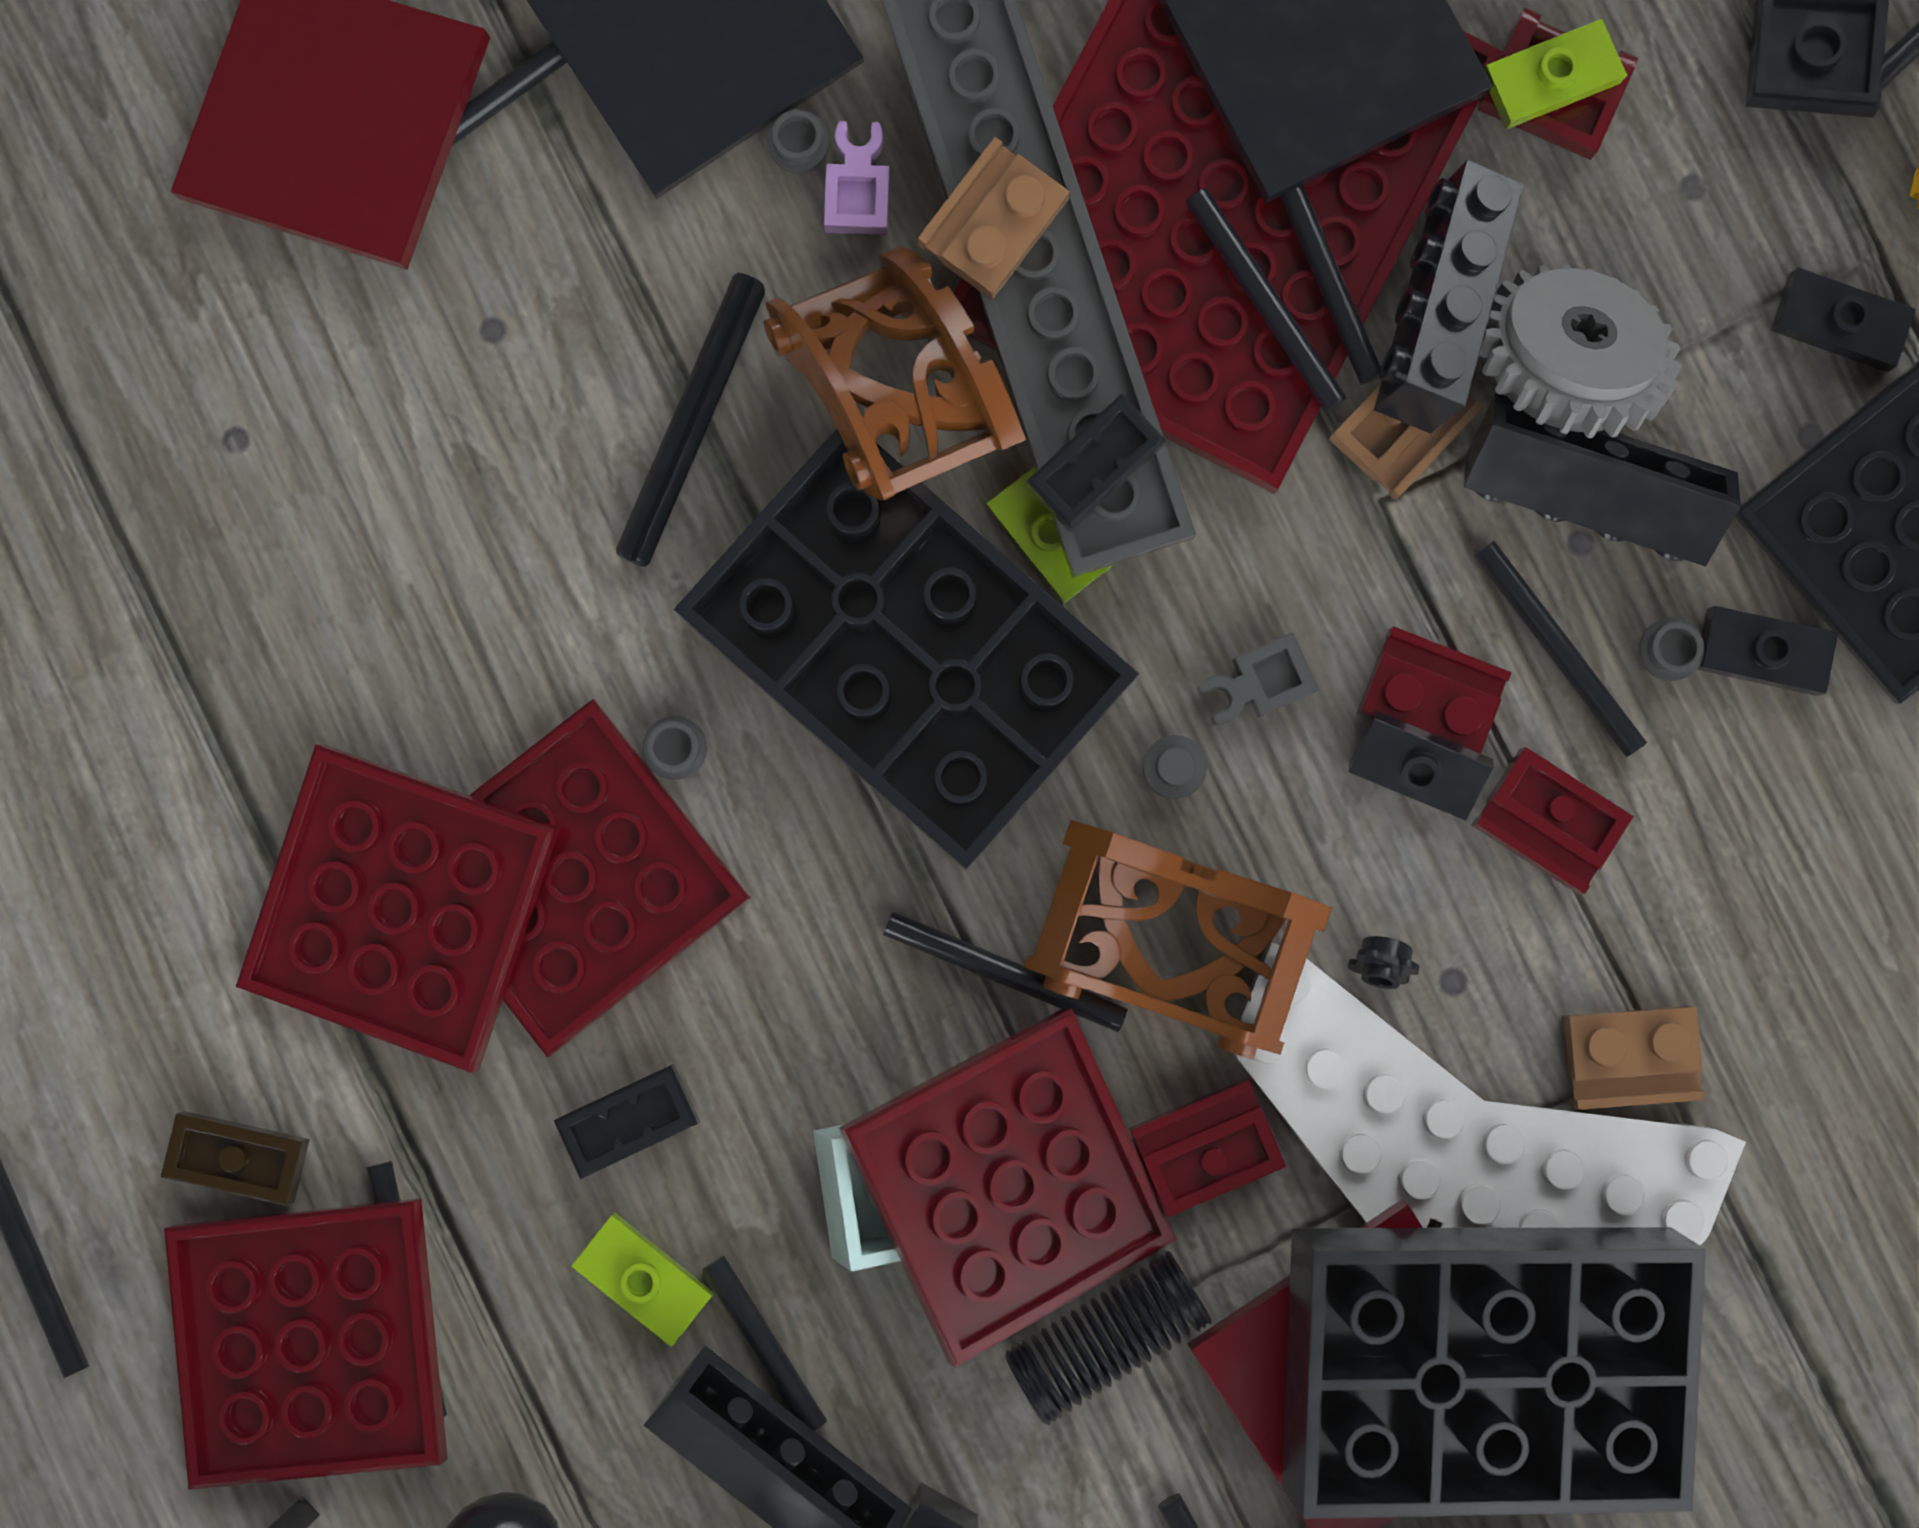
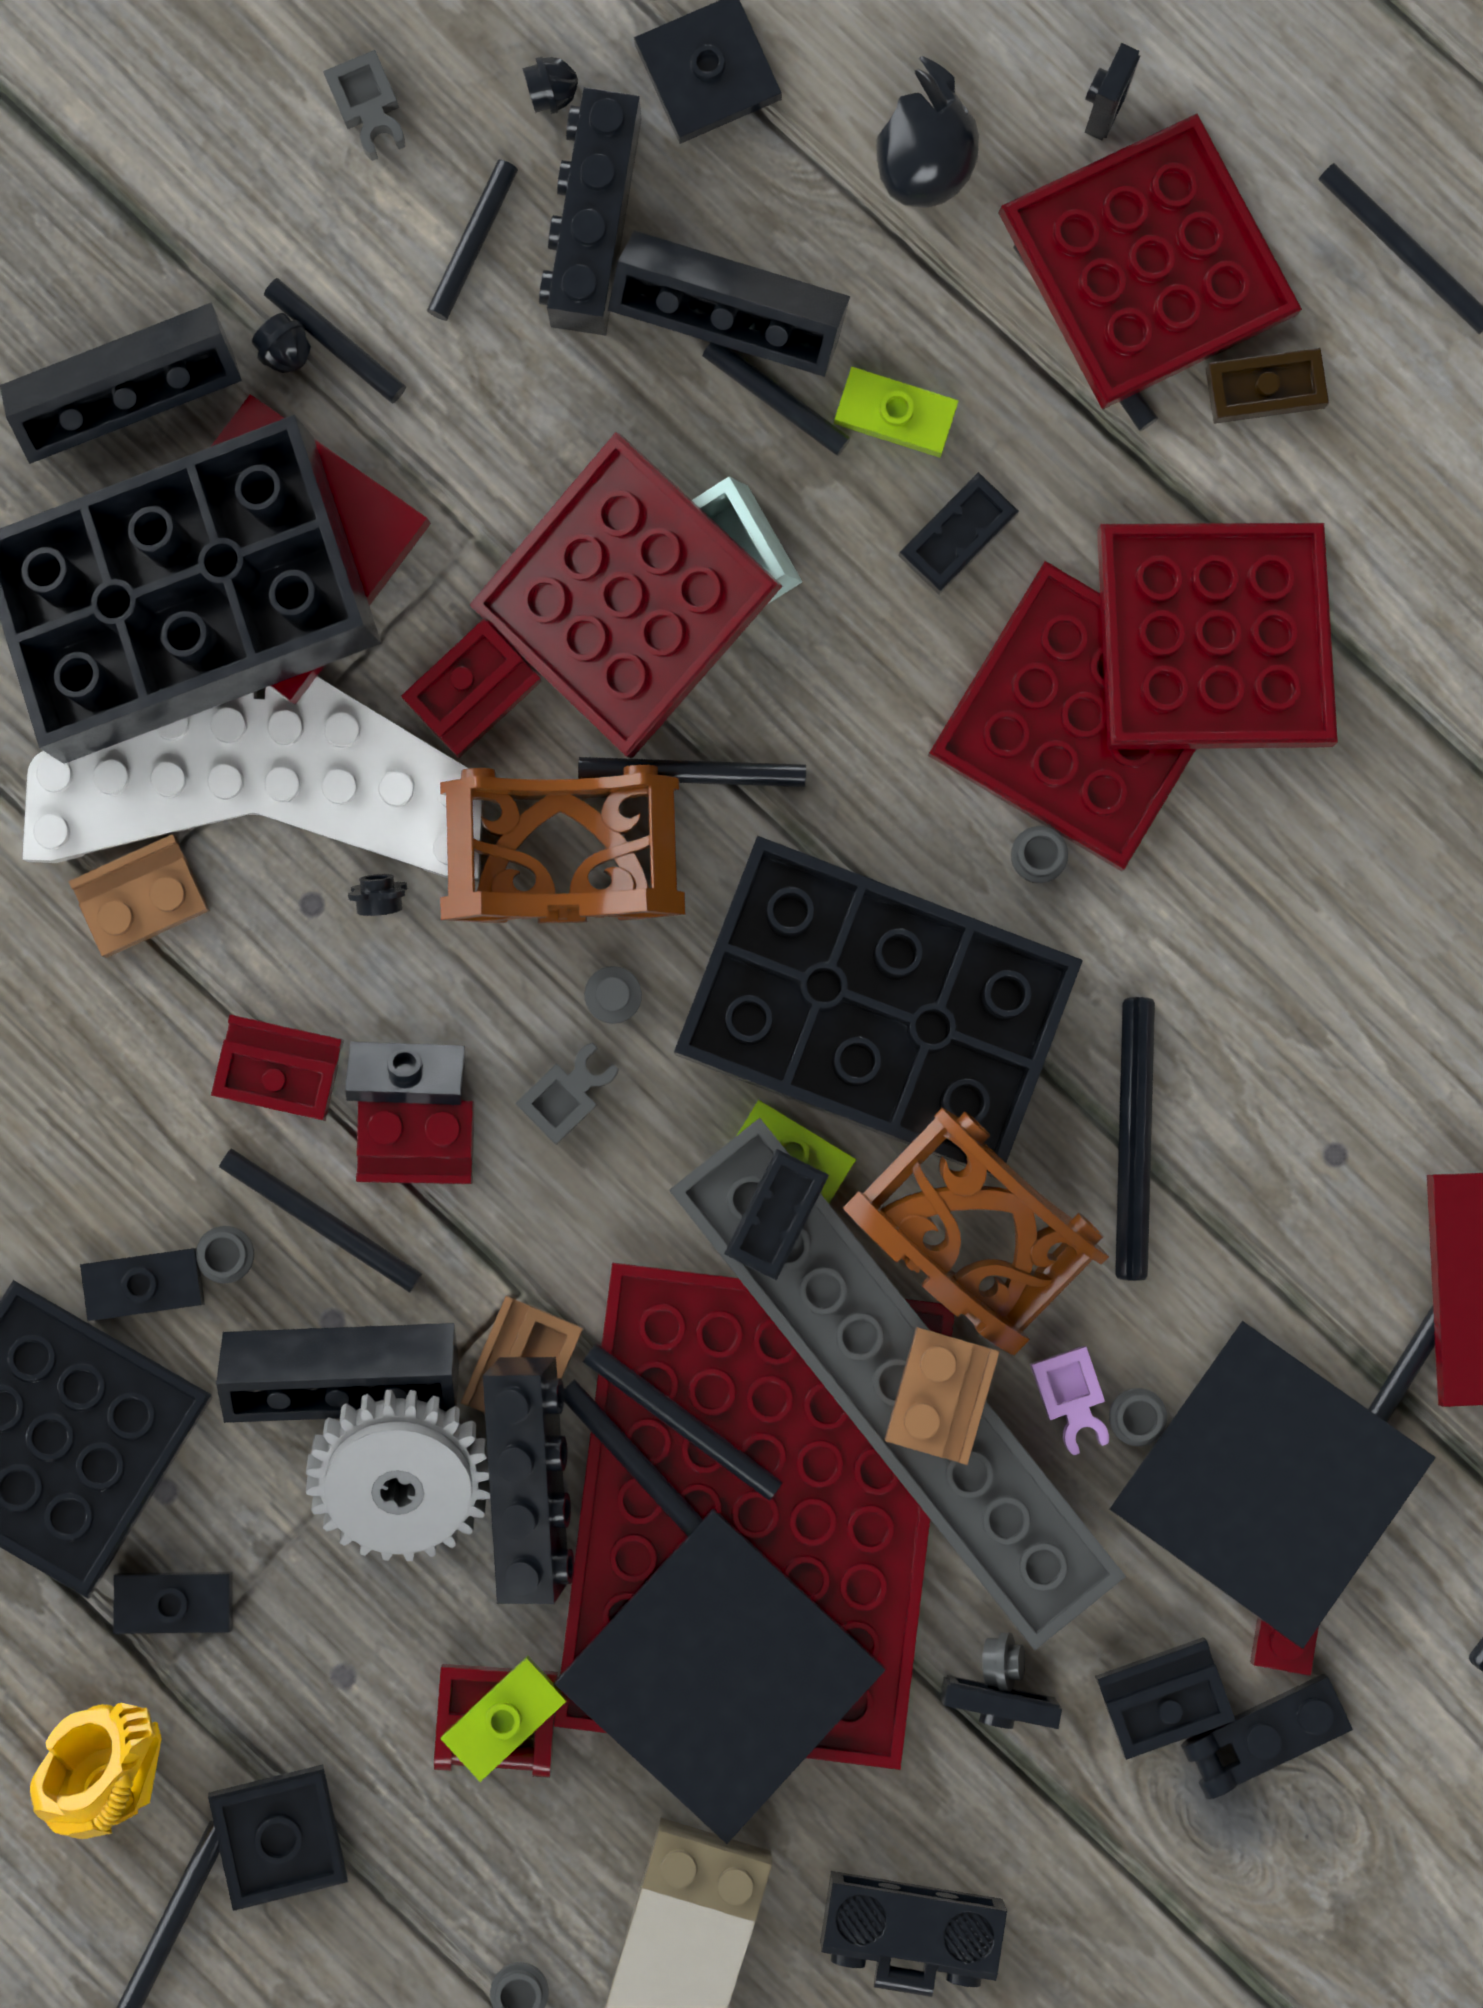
camera: 165 degrees right, 0 degrees up
black piece [1005,1251,1212,1425] -> none

